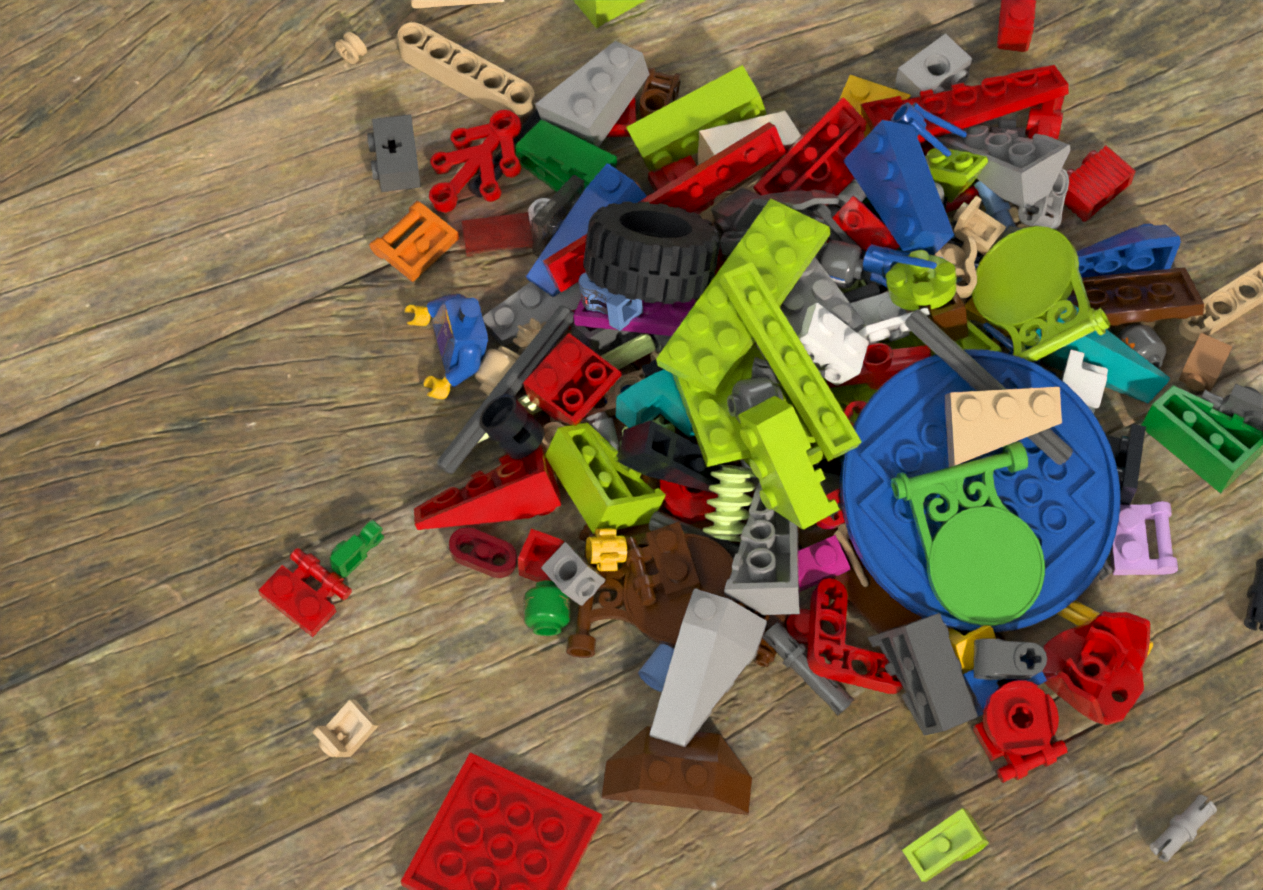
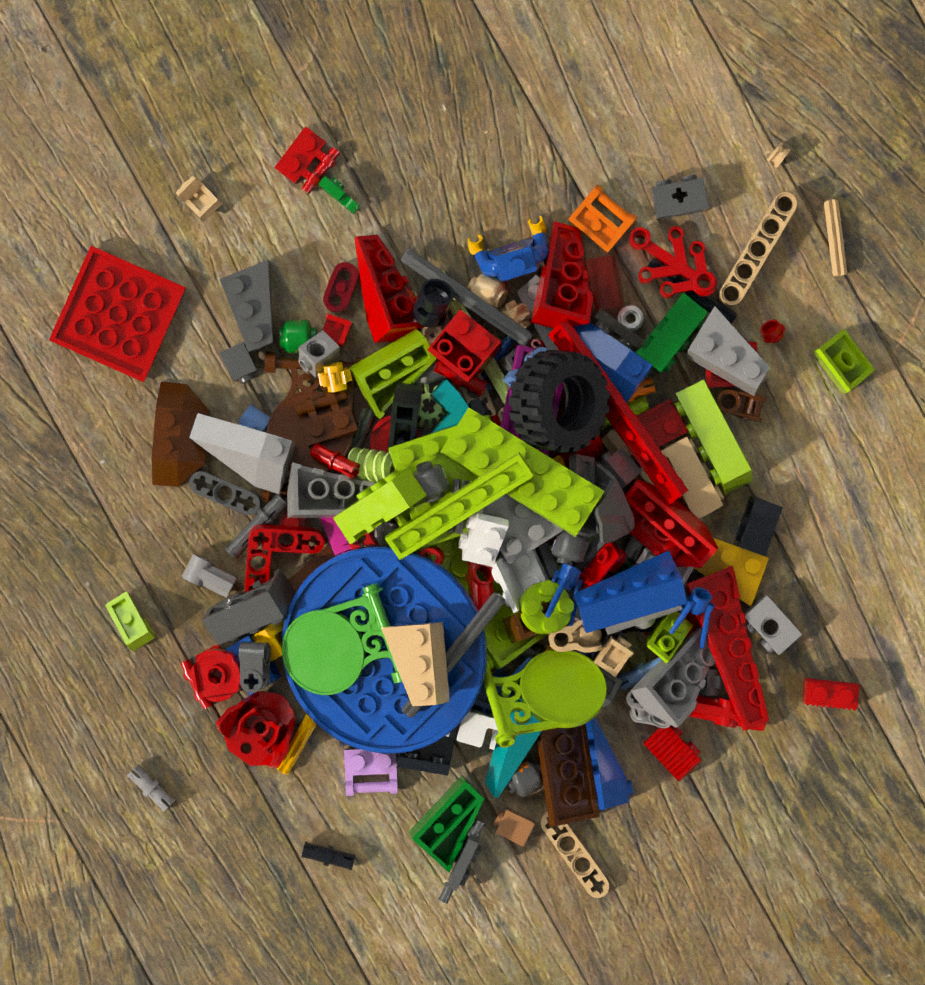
camera: 90 degrees right, 25 degrees up
none -> light grey piece [181,554,237,598]
none -> dark grey beam [189,471,261,515]
none -> dark grey wedge [219,260,275,353]
none -> dark grey brick [220,342,258,384]
none -> red axle [310,444,360,479]
none -> red pin [434,360,487,396]
none -> red wedge [531,221,593,329]
none -> black hinge [733,496,783,556]
none -> red plate [760,319,785,343]

